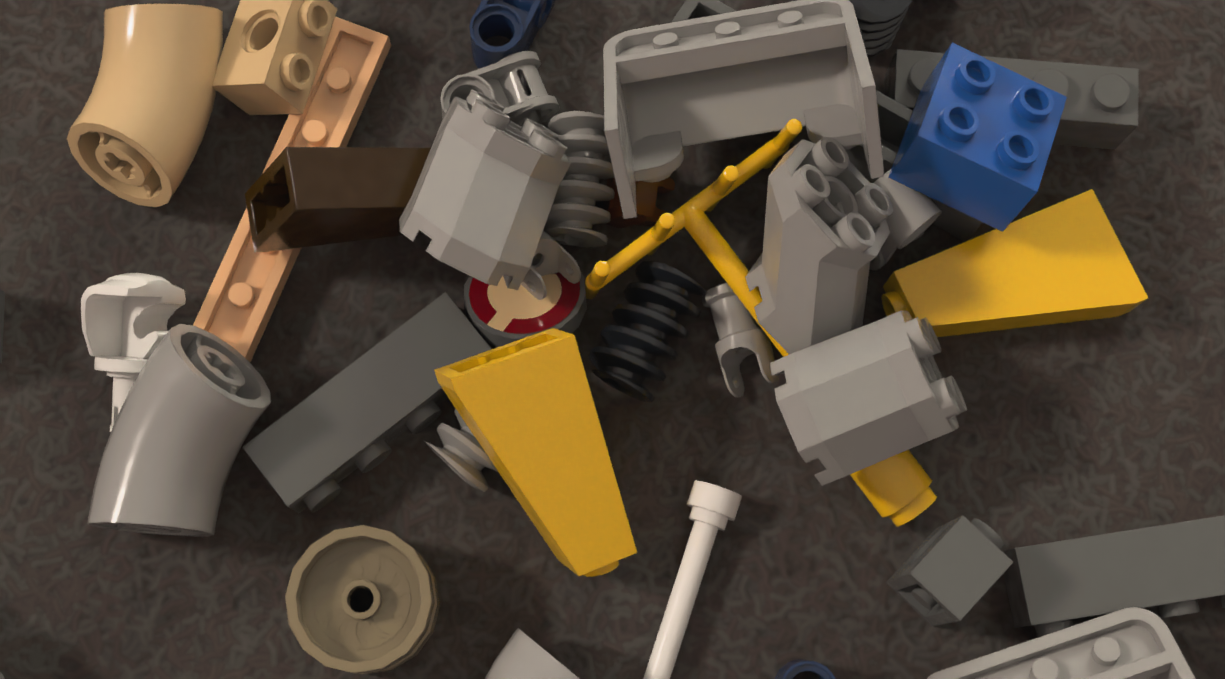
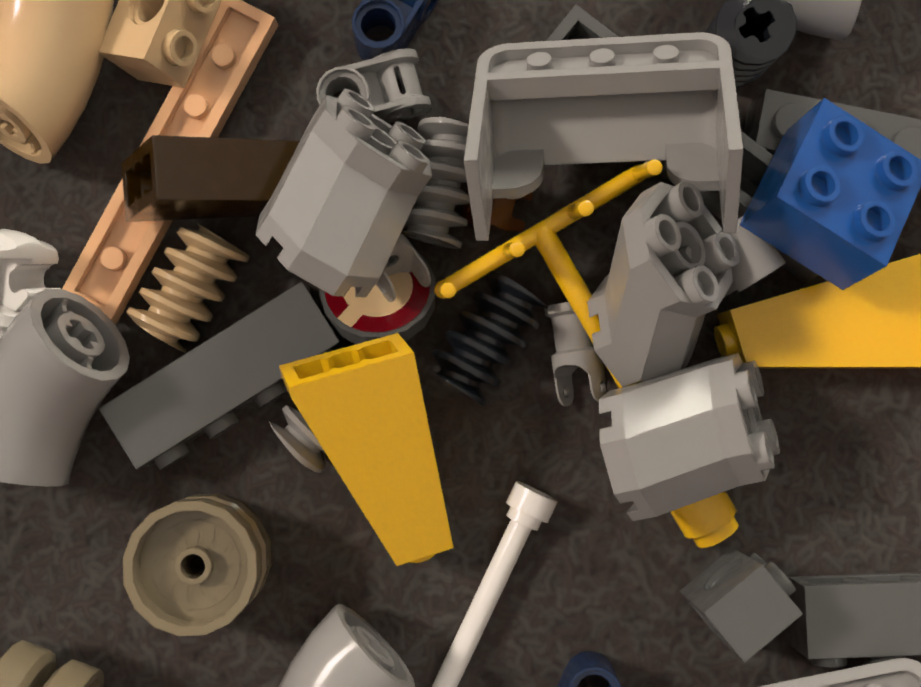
camera: 10 degrees right, 10 degrees up
none -> tan piece [126,223,250,353]

